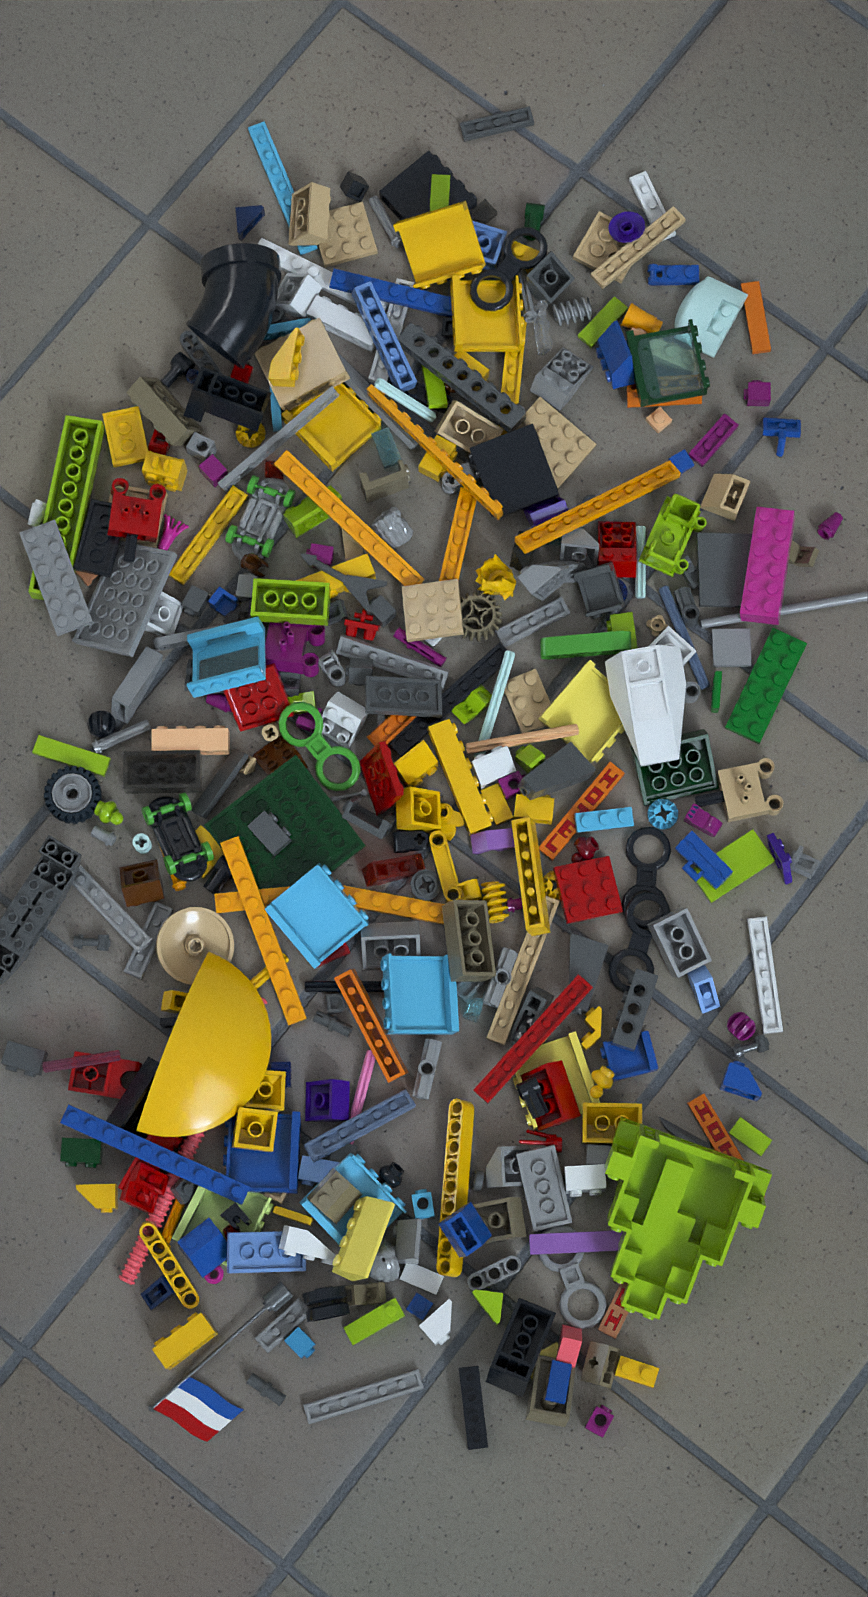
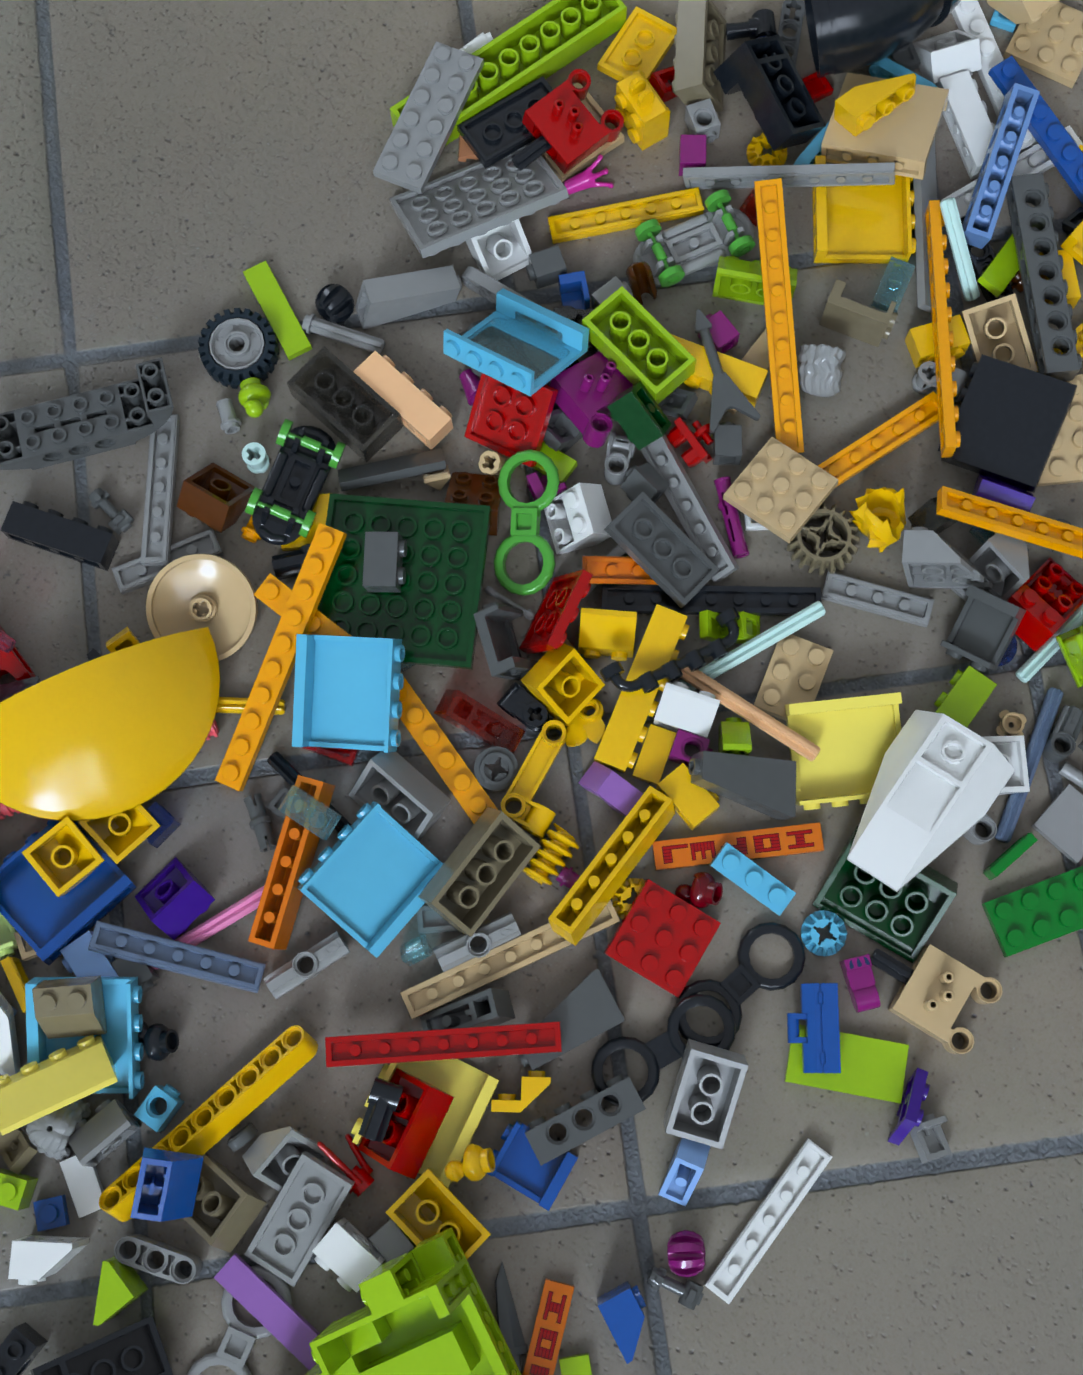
camera: 45 degrees right, 0 degrees up
bright green beam [540,631,631,660] -> none
none -> black brick [1,501,119,571]
none -> clear light blue plate [278,785,342,841]
none -> black bar [600,607,740,694]
none -> dark green brick [607,381,672,450]

